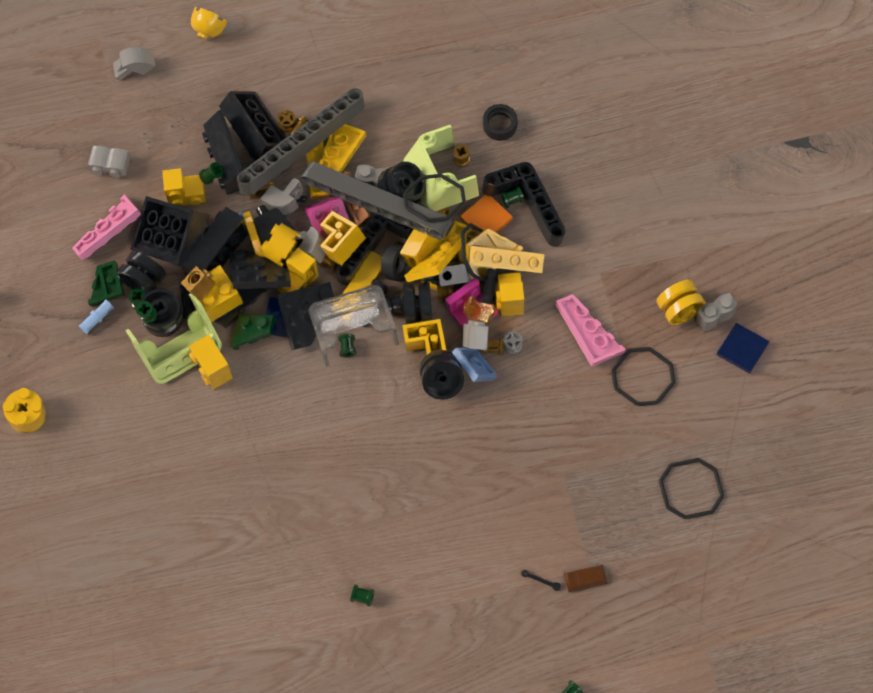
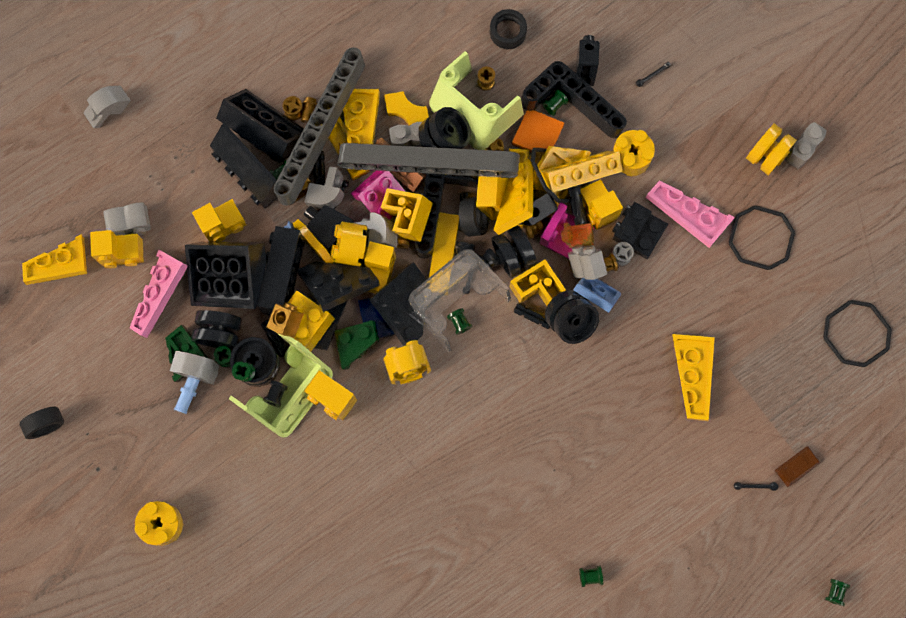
camera: 25 degrees left, 10 degrees up
yellow cylinder [191,7,228,40] -> none
dark green bush [199,162,224,185] -> none
black piece [403,174,466,222] -> none
clear blue tile [716,323,770,374] -> none
none -> yellow wing [22,234,87,285]
none -> yellow brick [90,230,144,269]
none -> light grey brick [170,351,219,385]
none -> black bush [263,380,288,407]
none -> black axle [314,151,325,186]
none -> yellow brick [383,340,431,385]
none -> yellow tile [384,91,429,126]
none -> black axle [514,302,550,329]
none -> black torso [575,35,600,86]
none -> yellow brick [612,130,655,176]
none -> black plate [612,201,668,260]
none -> black hinge [636,61,671,87]
none -> yellow wing [672,334,715,421]

